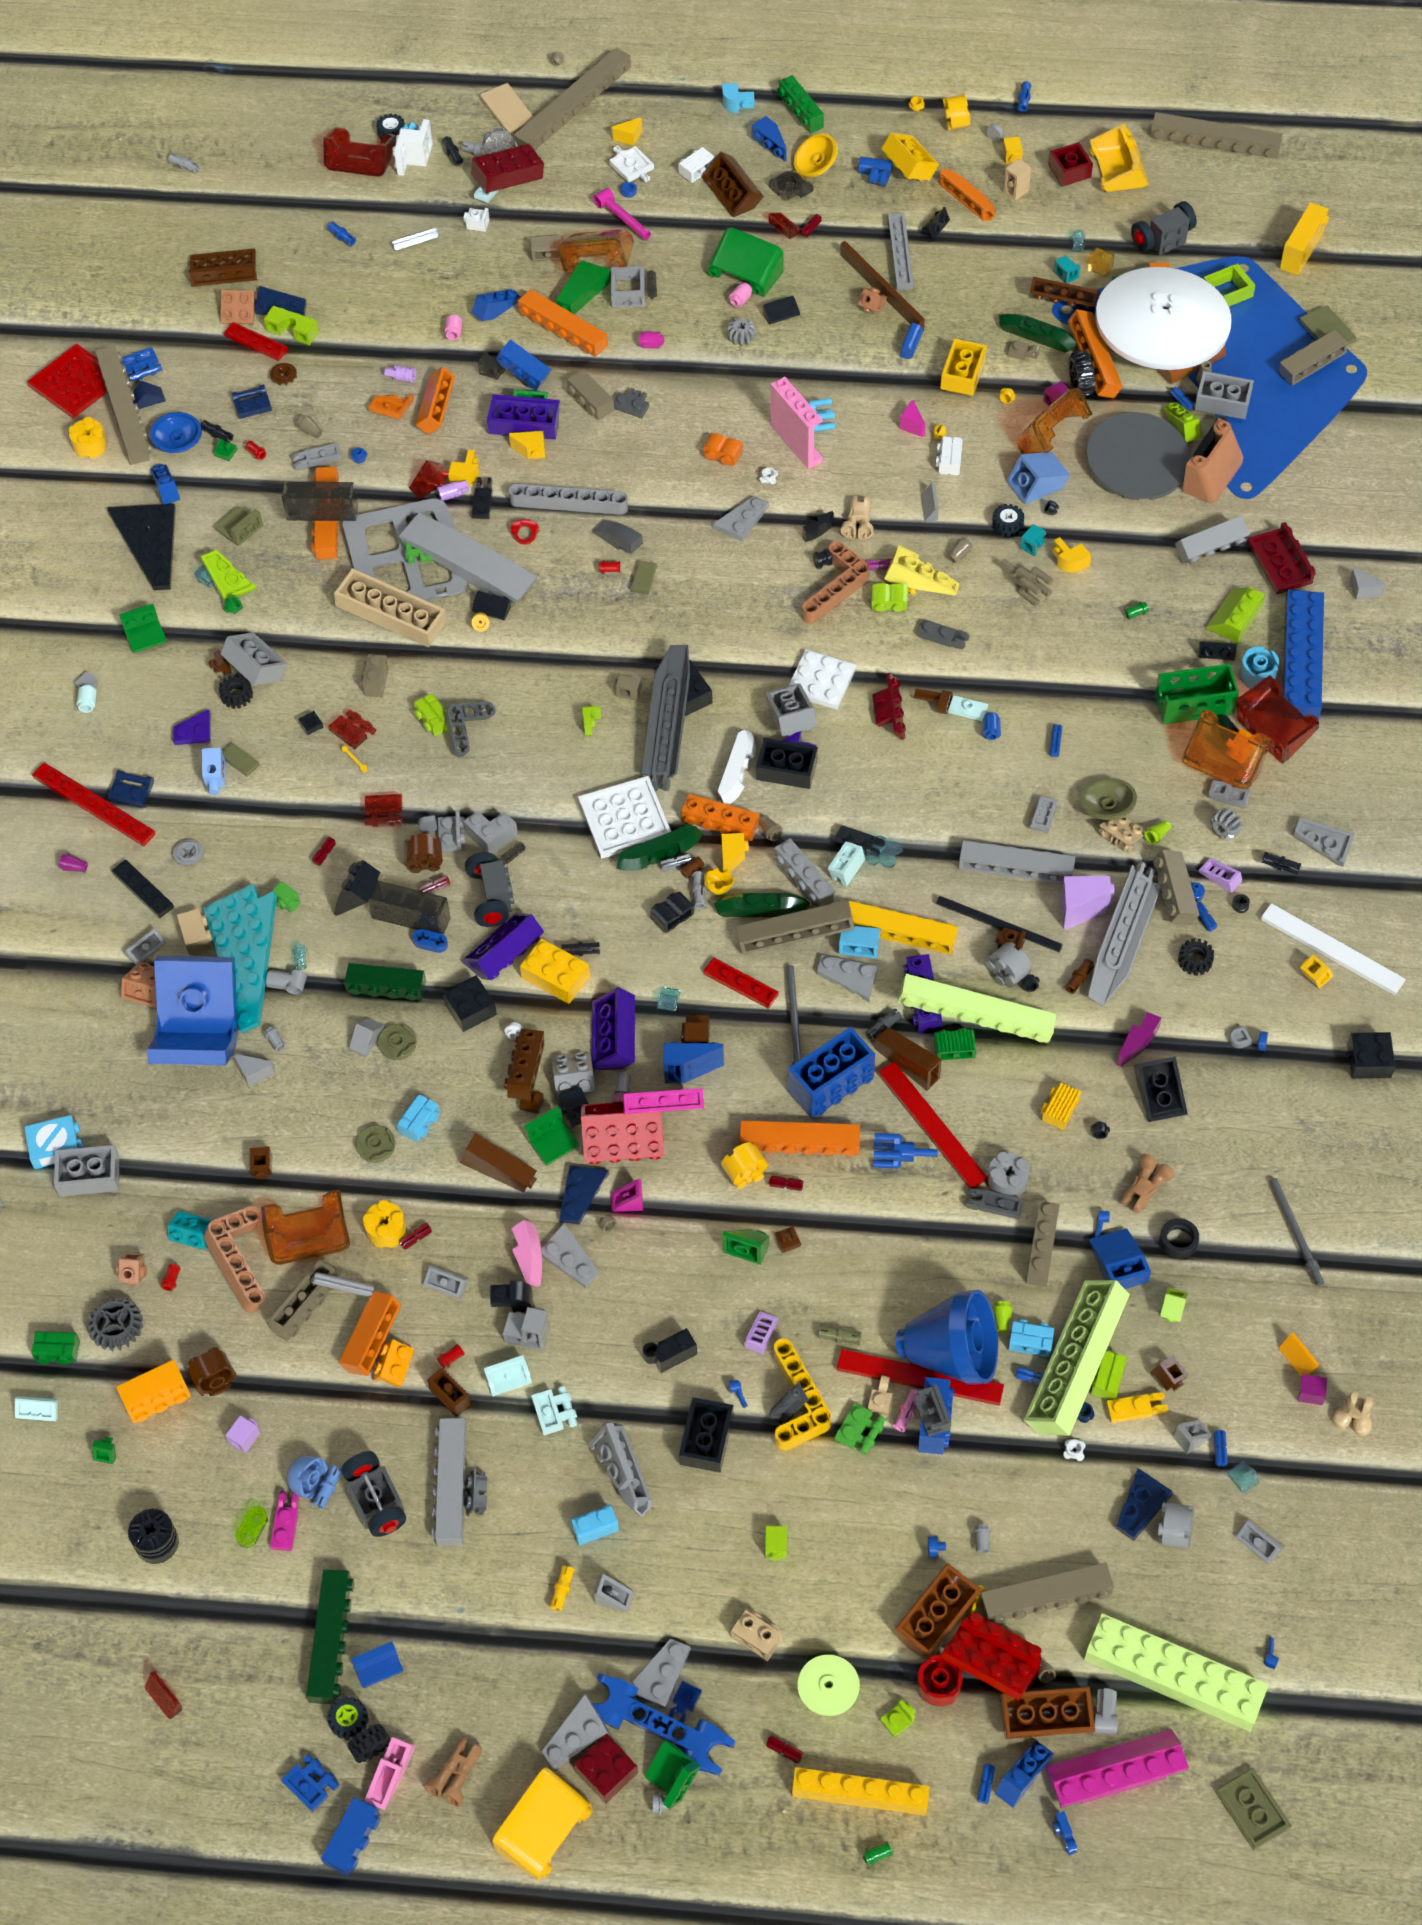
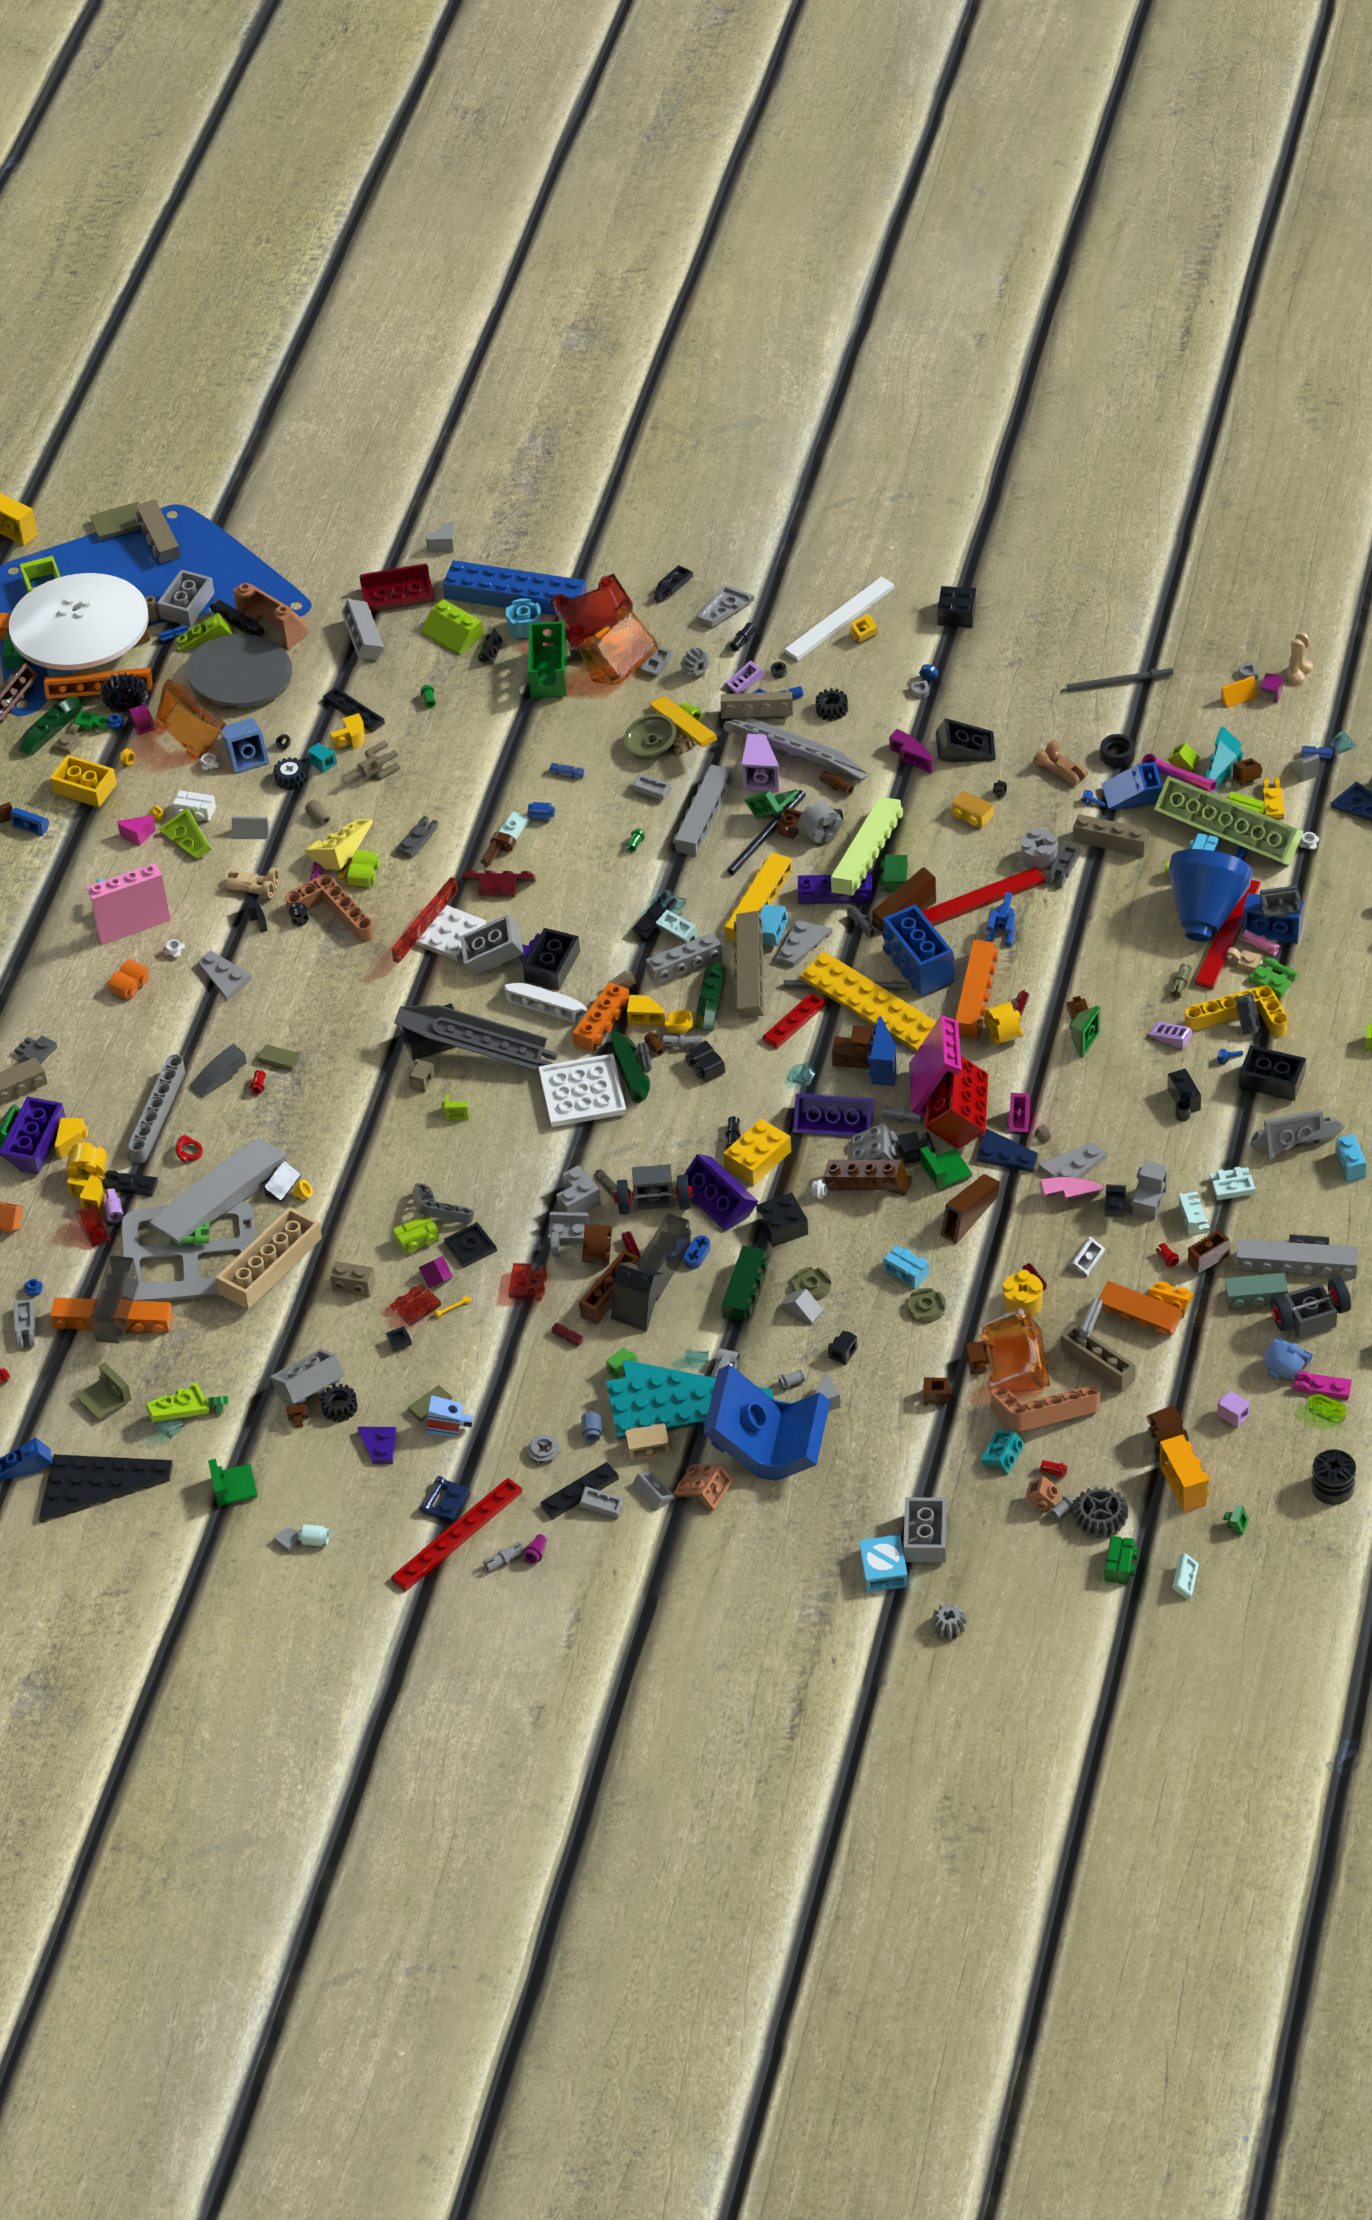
camera: 80 degrees left, 10 degrees down
none -> yellow brick [66,1142,107,1182]
none -> green plate [74,711,108,731]
none -> blue plate [107,714,124,730]
none -> lime wing [158,808,212,860]
none -> white plate [199,753,219,770]
none -> black tile [323,687,385,733]
none -> clear red tile [391,877,458,964]
none -> magenta panel [419,1256,453,1288]
none -> black tile [444,1222,497,1268]
none -> light grey pin [483,1542,524,1573]
none -> reddish brown brick [579,1250,641,1325]
none -> light grey plate [579,1486,624,1519]
none -> sand blue brick [581,1411,602,1442]
none -> green pin [625,829,645,852]
none -> yellow tile [649,696,717,748]
none -> black hinge [654,565,693,603]
none -> green bracket [744,789,799,818]
none -> yellow plate [800,951,937,1052]
none -> black brick [828,1330,858,1365]
none -> reddish brown brick [966,1341,989,1374]
none -> light grey pin [1050,1495,1075,1520]
none -> dark pink piece [1142,754,1217,792]
none -> teal wedge [1202,727,1244,794]
none -> sand green brick [1225,1273,1288,1309]
none -> light grey tile [1239,663,1258,680]

